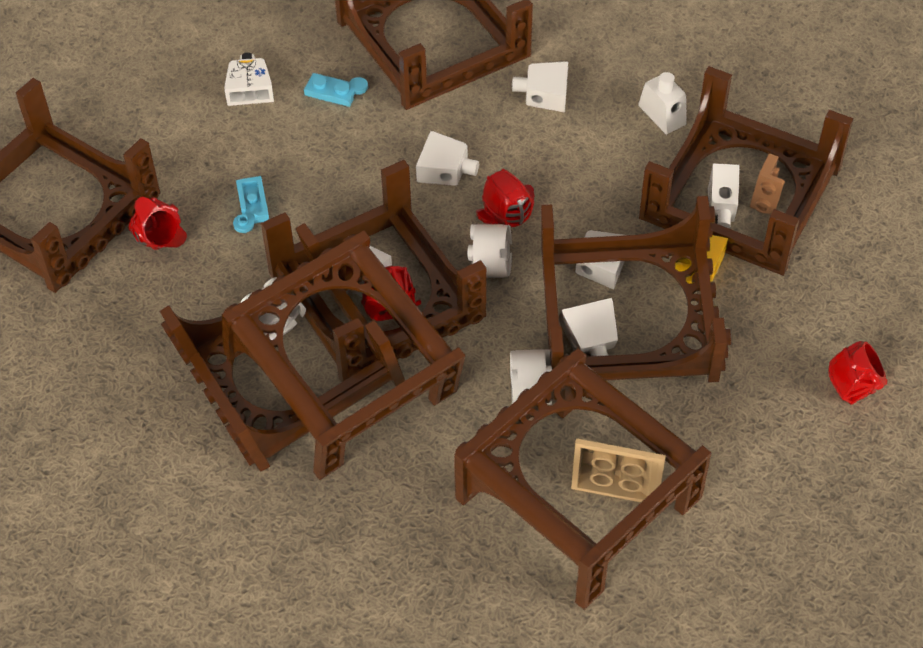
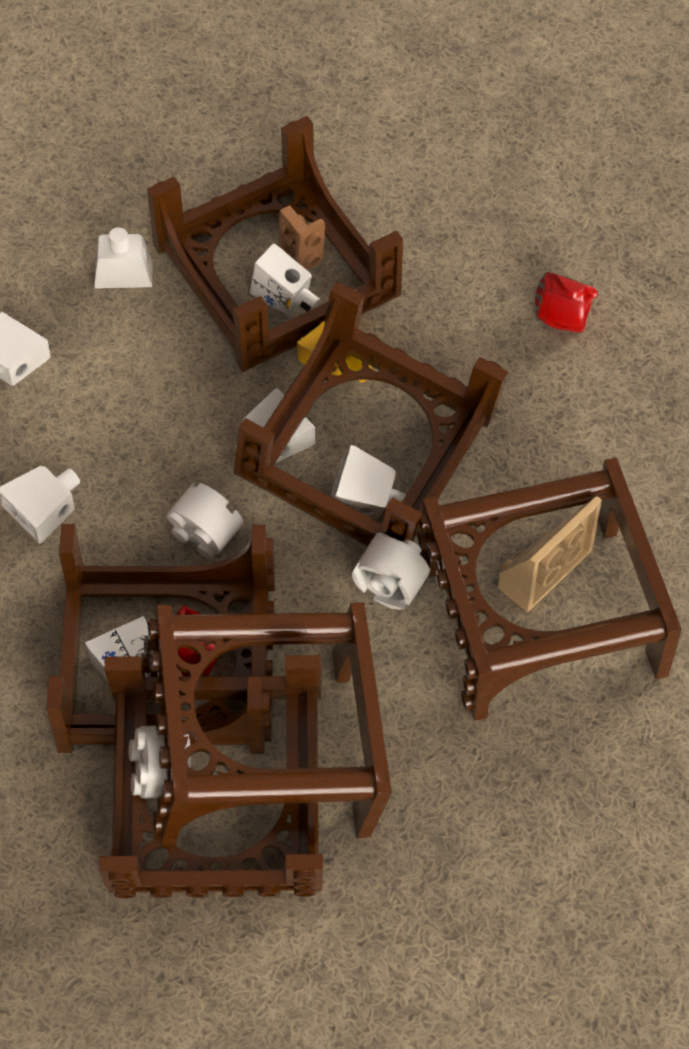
camera: 60 degrees left, 5 degrees up
red piece [476,169,535,227] -> none

